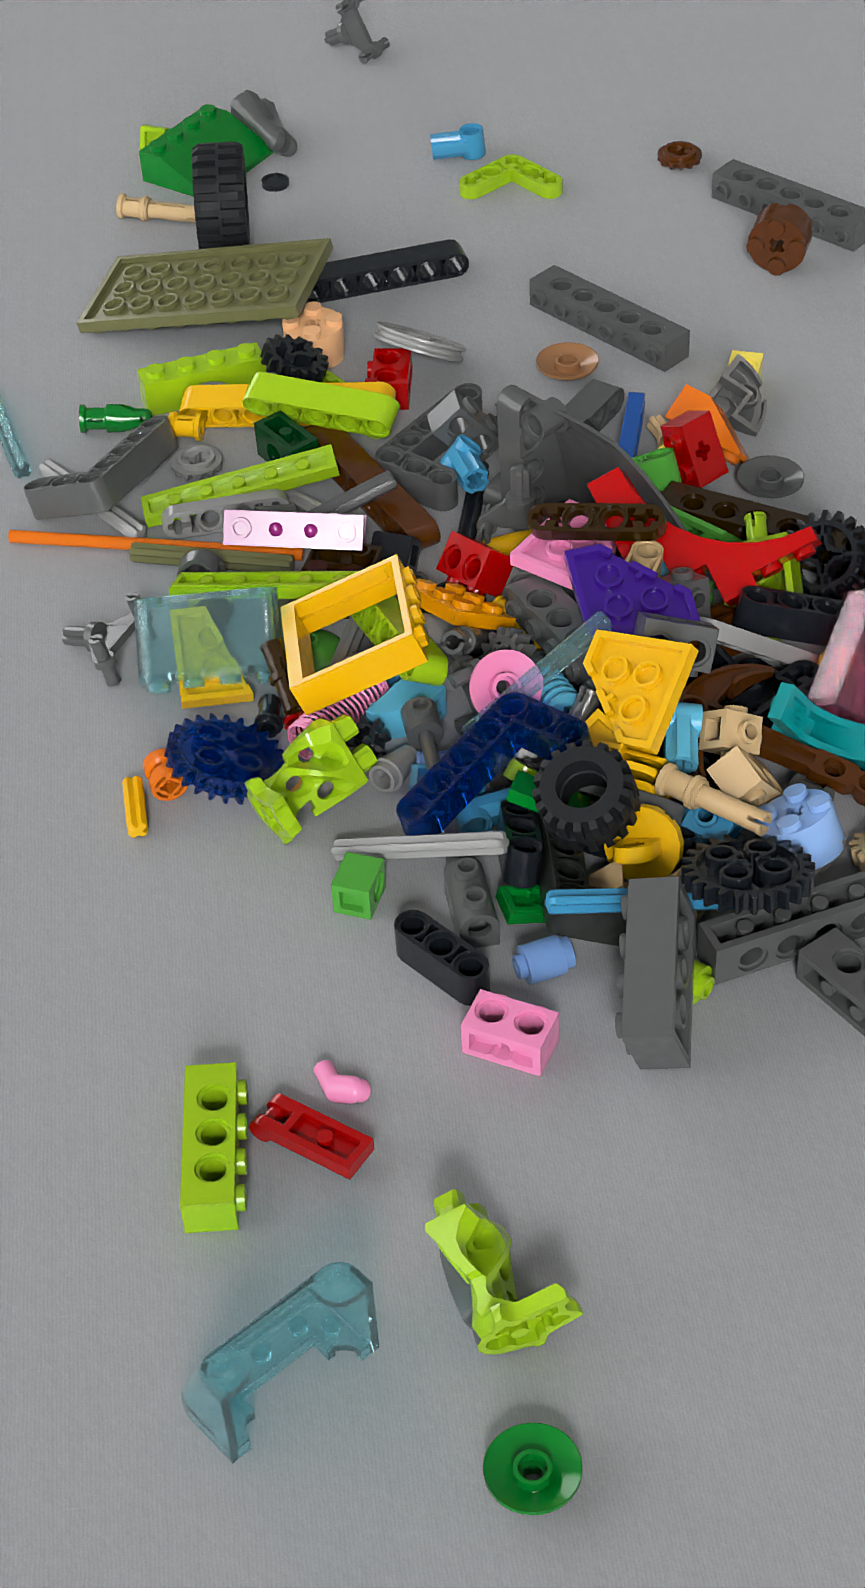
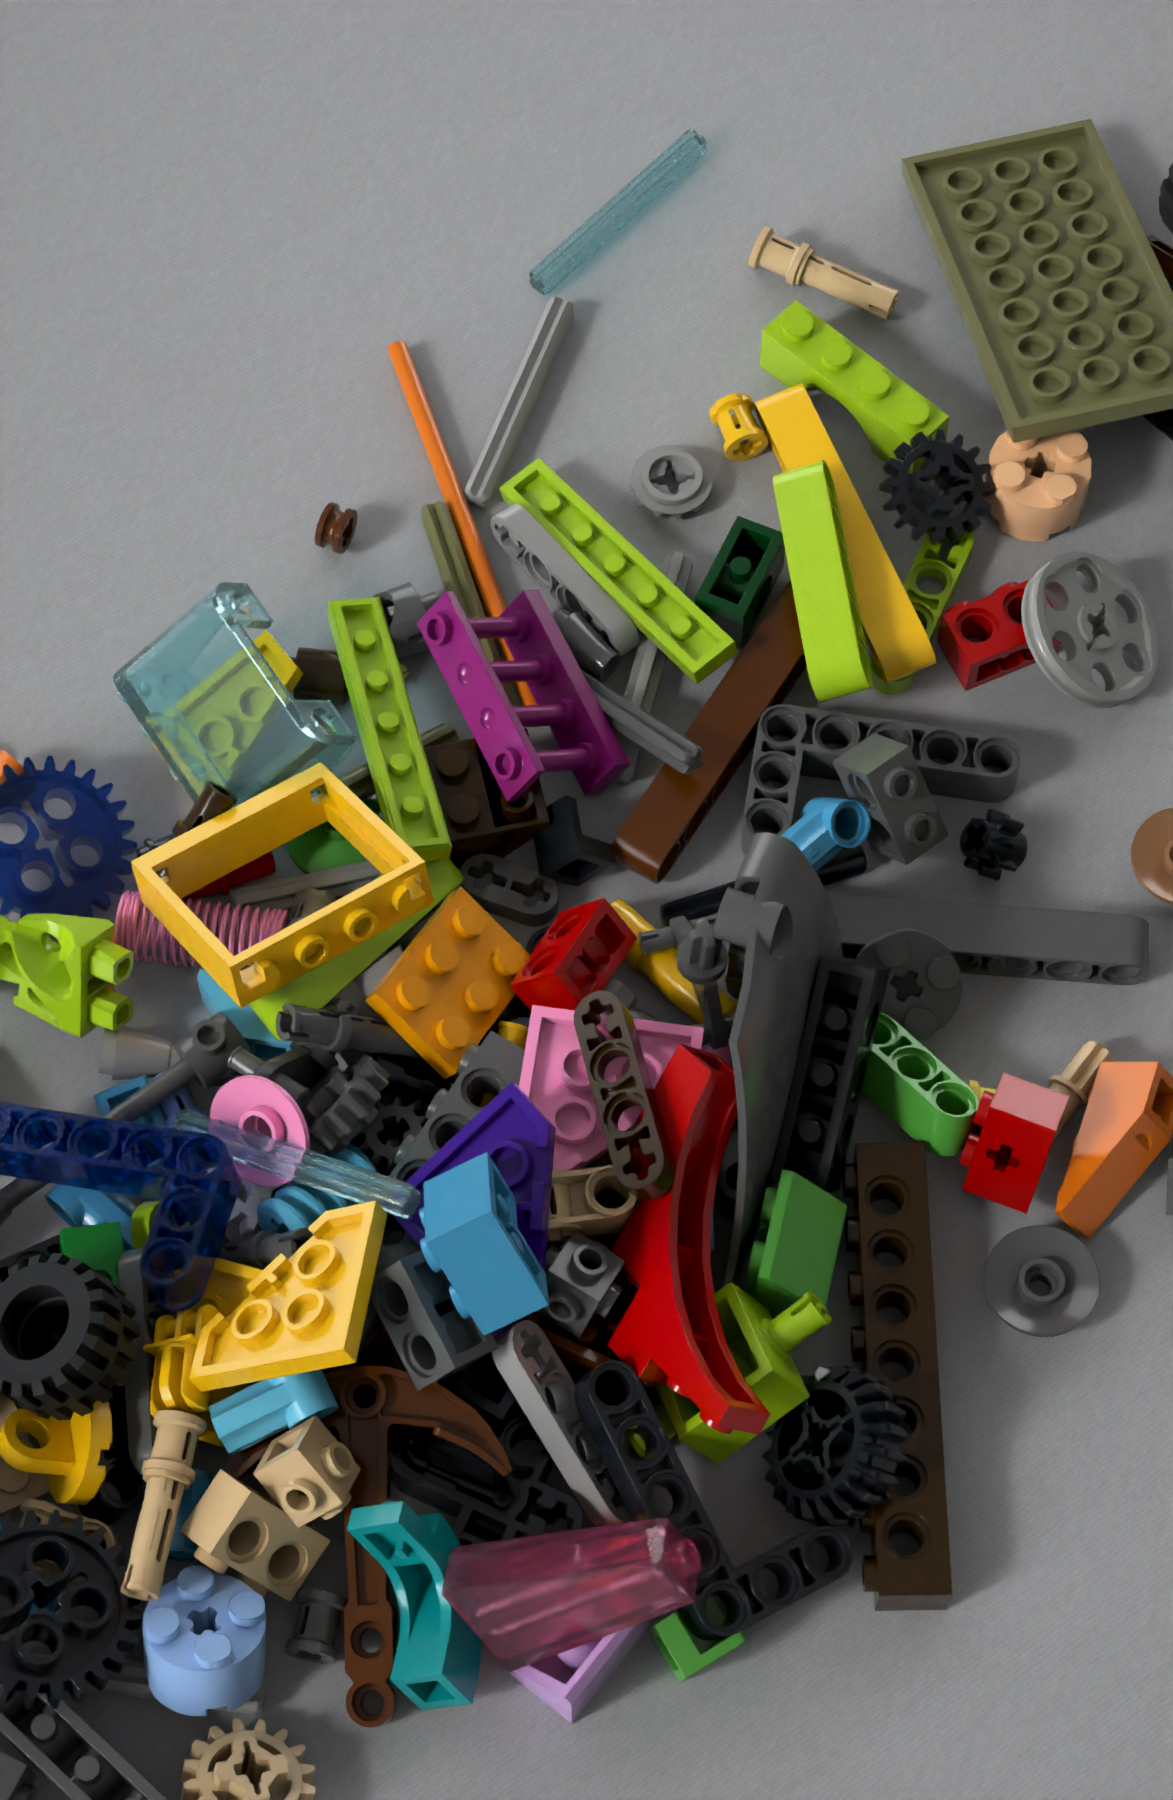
camera: 60 degrees right, 20 degrees up
dark grey beam [23,415,178,520] -> none
dark grey axle [62,592,157,686] -> none
green piece [79,404,153,433] -> none
black gear [345,715,392,757] -> none
blue beam [619,392,645,458] -> none
none -> reddish brown bush [315,502,358,554]
none -> dark azure brick [419,1152,549,1336]
none -> tan pin [748,225,900,320]

